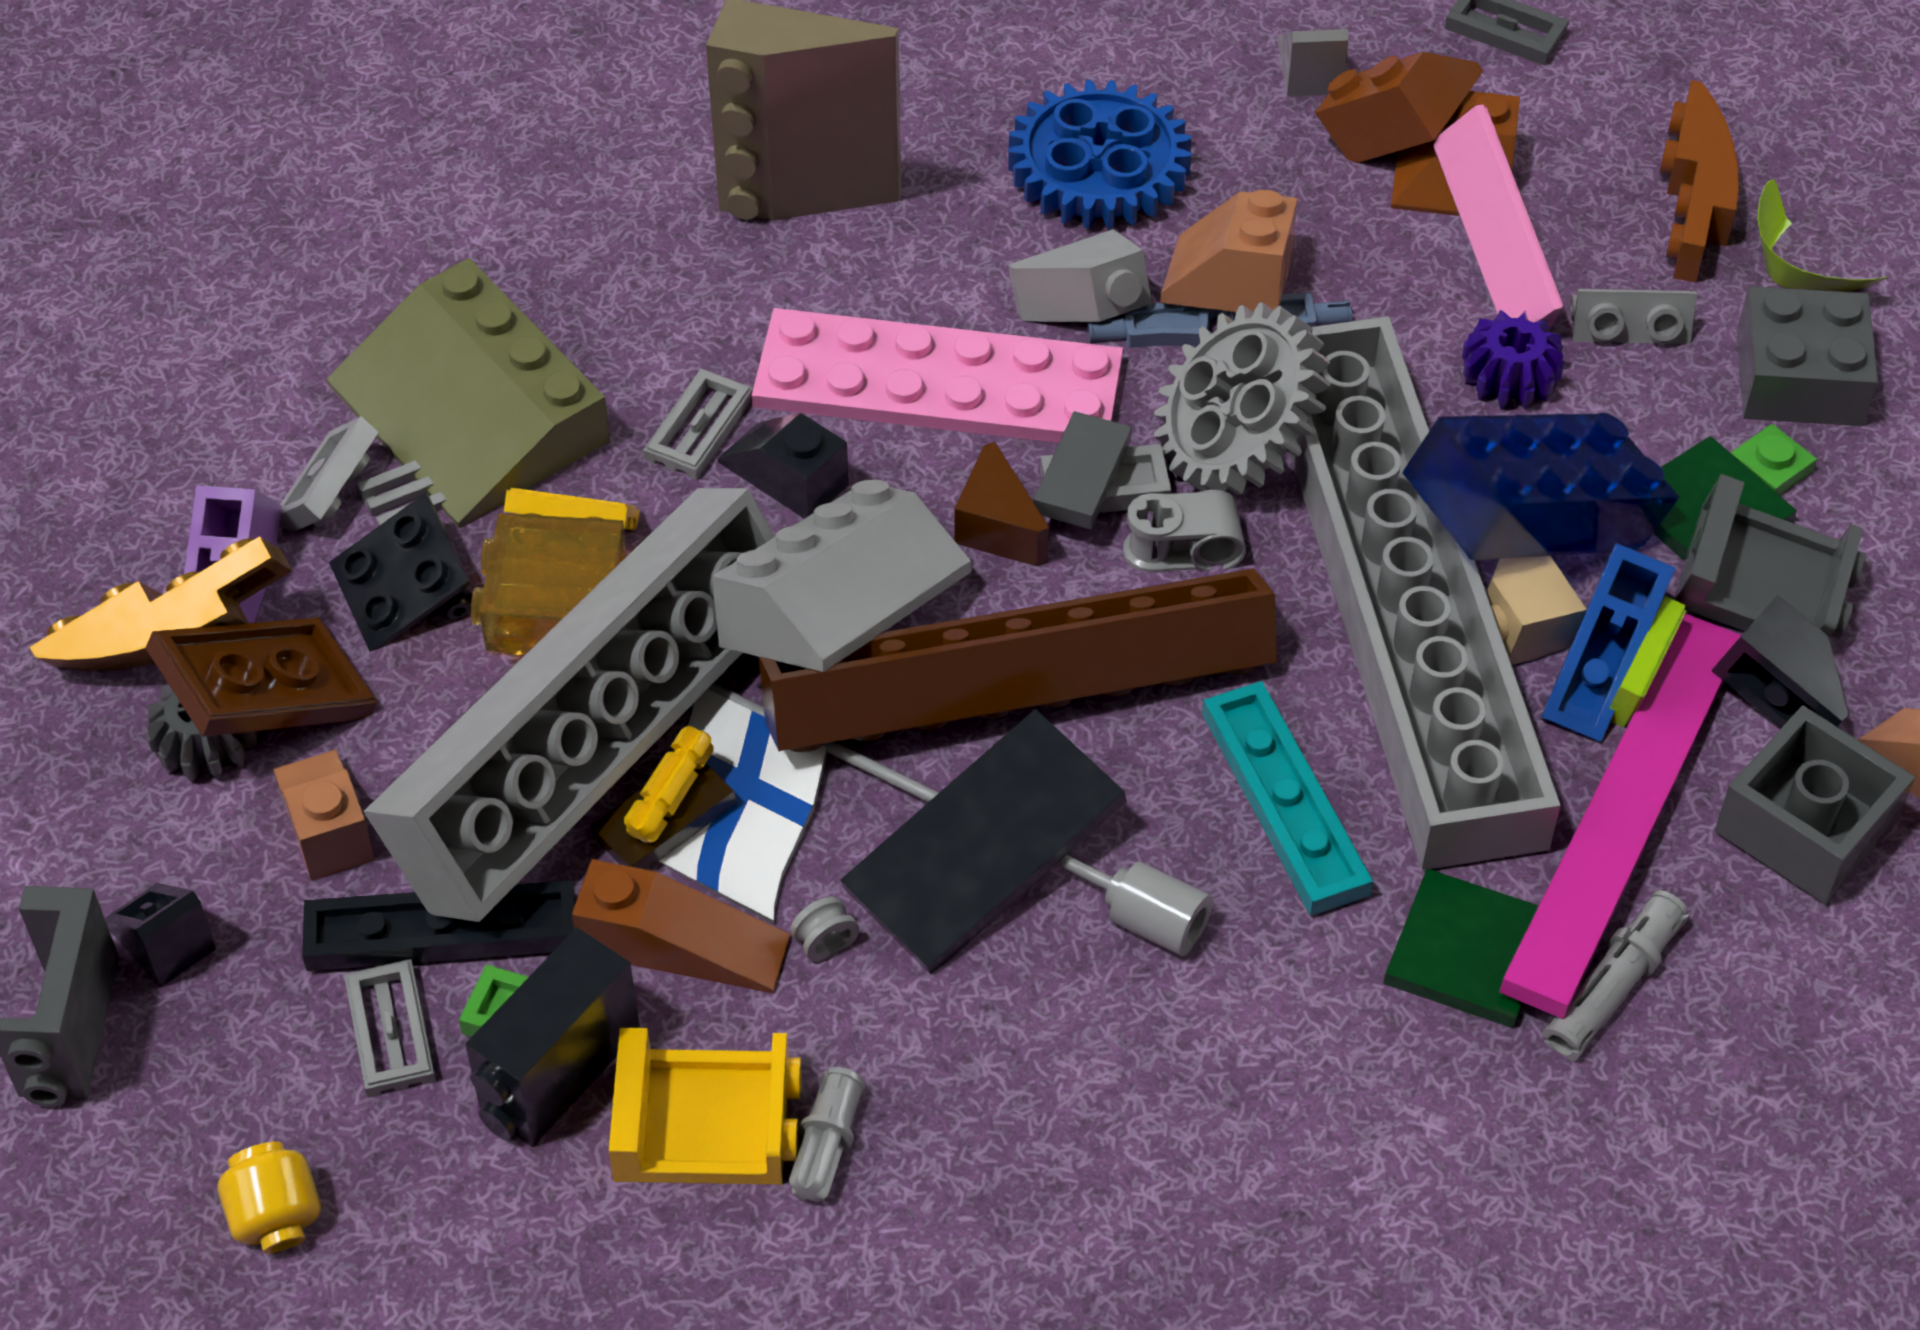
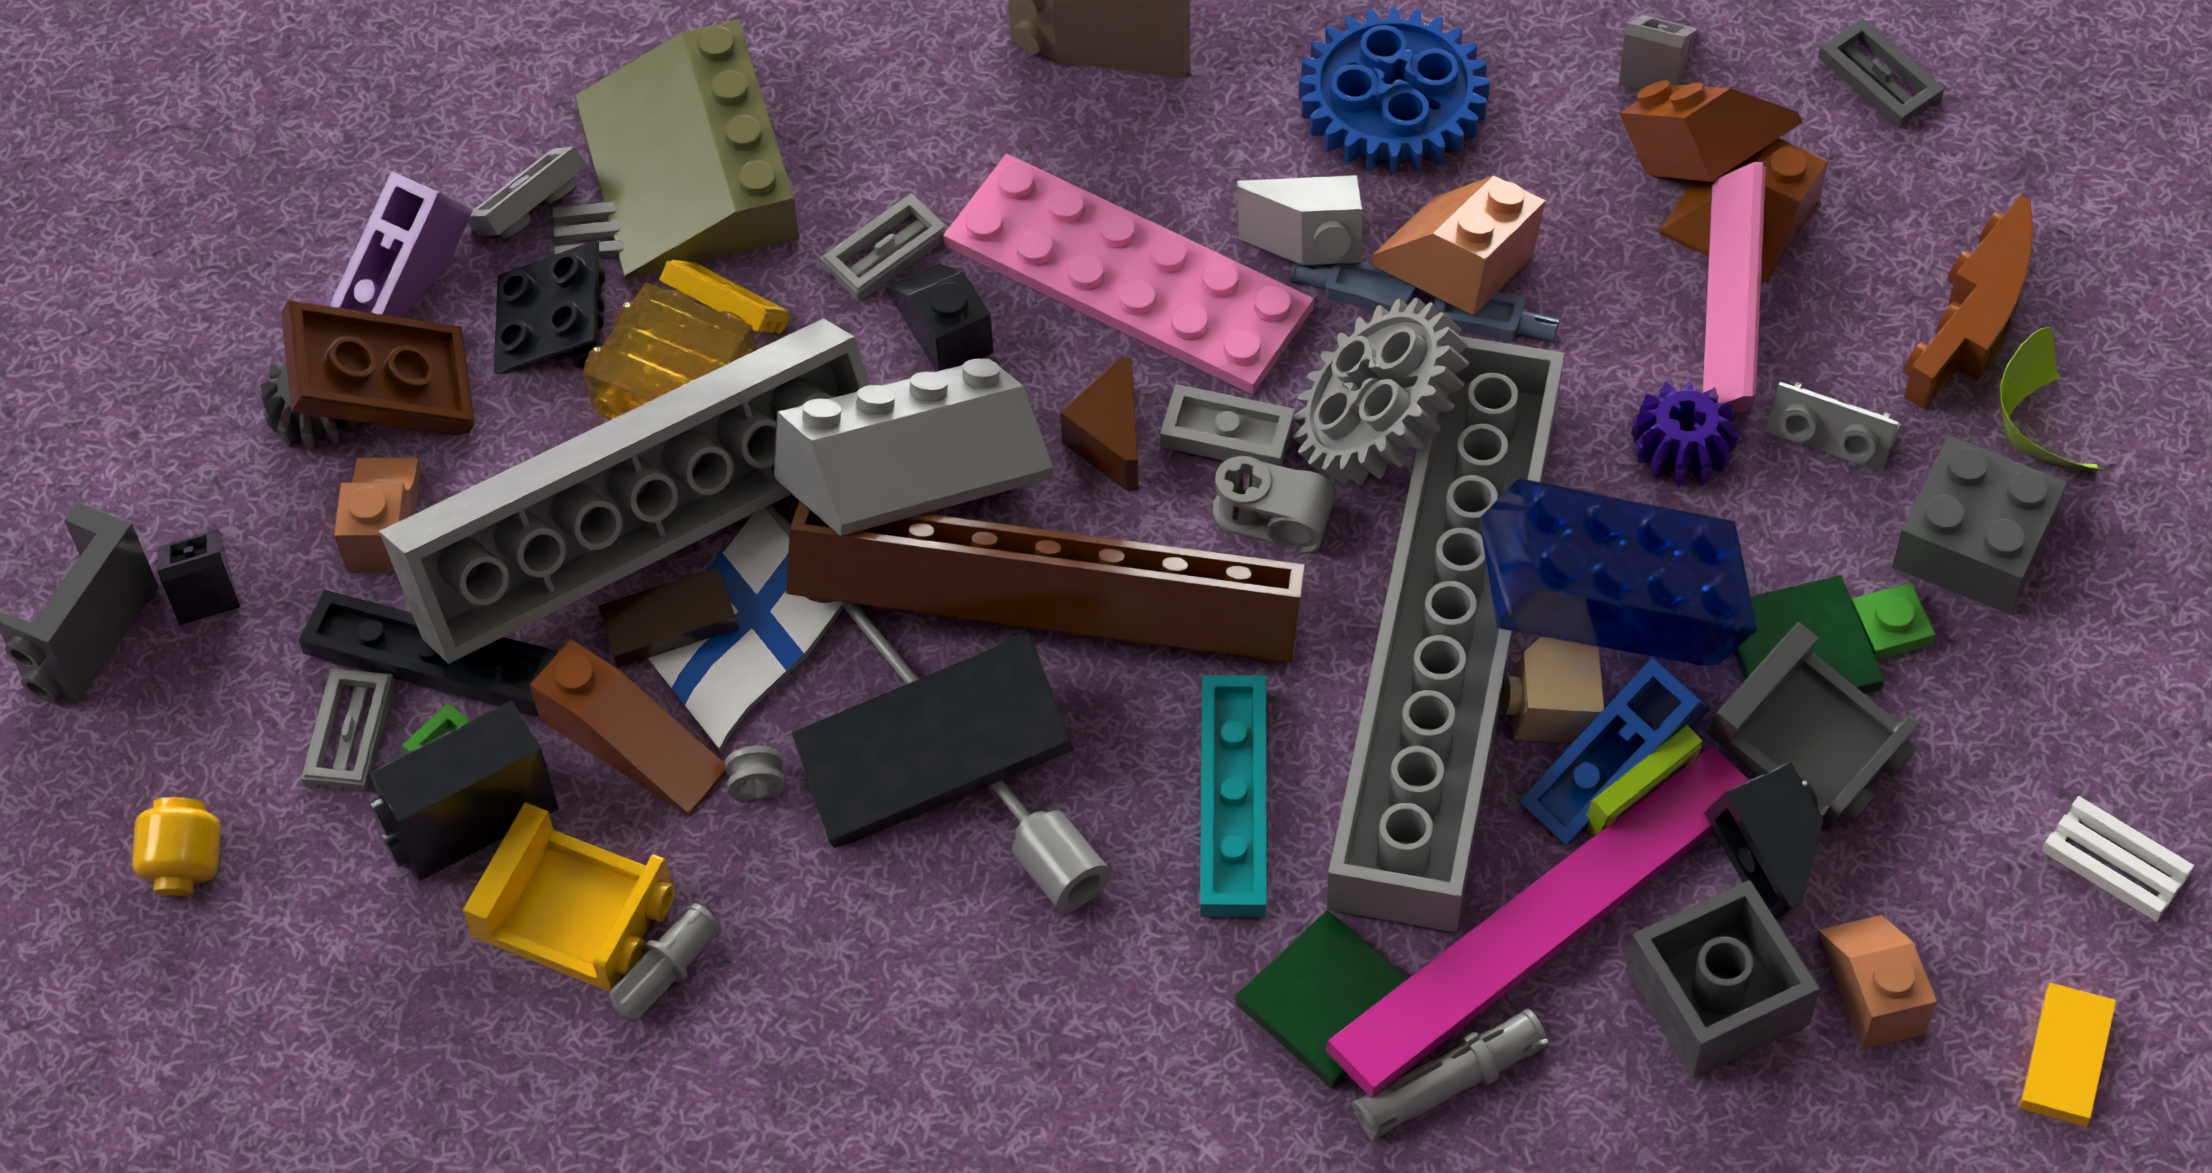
camera: 25 degrees right, 5 degrees up
slope [30,536,292,671] -> none
yellow axle [624,726,714,843] -> none
dark grey tile [1033,411,1132,530] -> none

